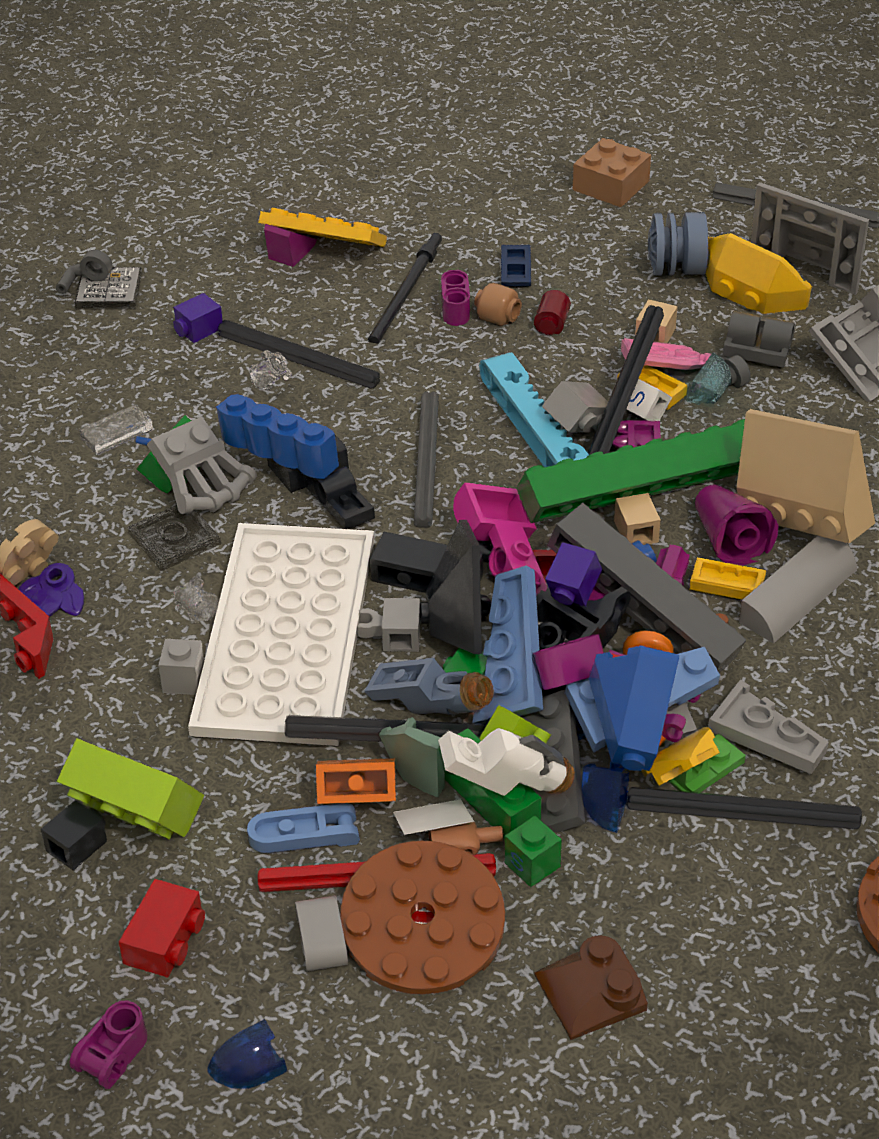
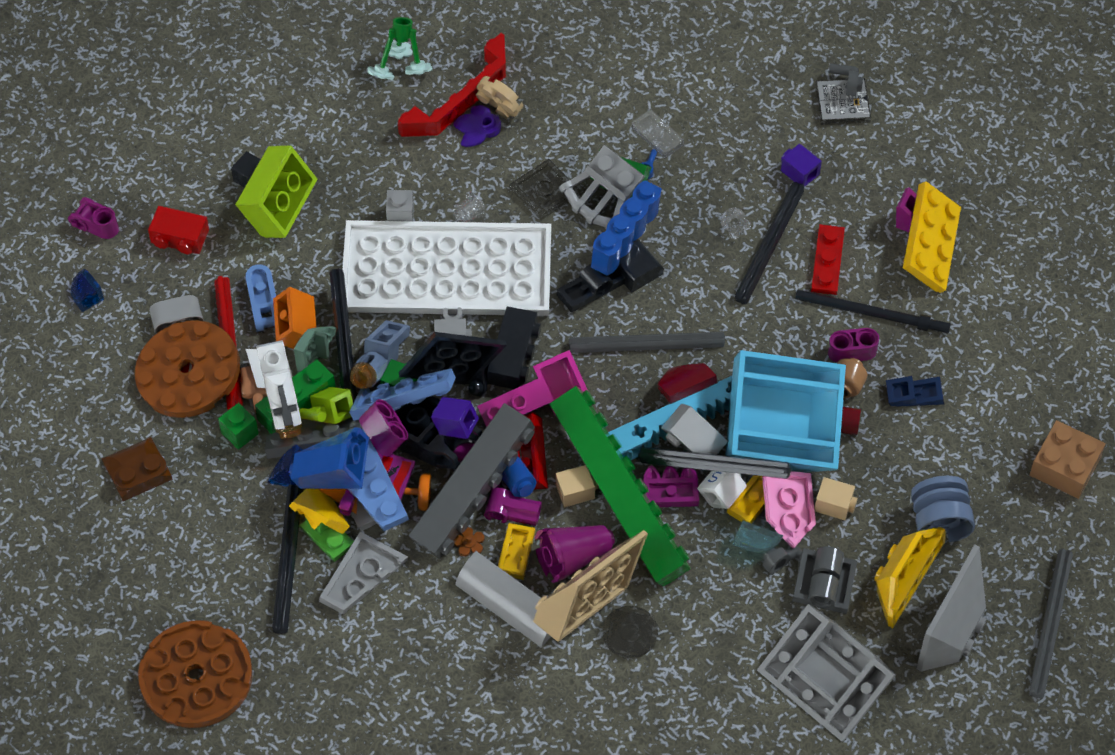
camera: 85 degrees right, 15 degrees up
none -> dark red slope [658,363,718,404]
none -> medium azure slope [725,350,846,473]
none -> red plate [811,224,845,295]

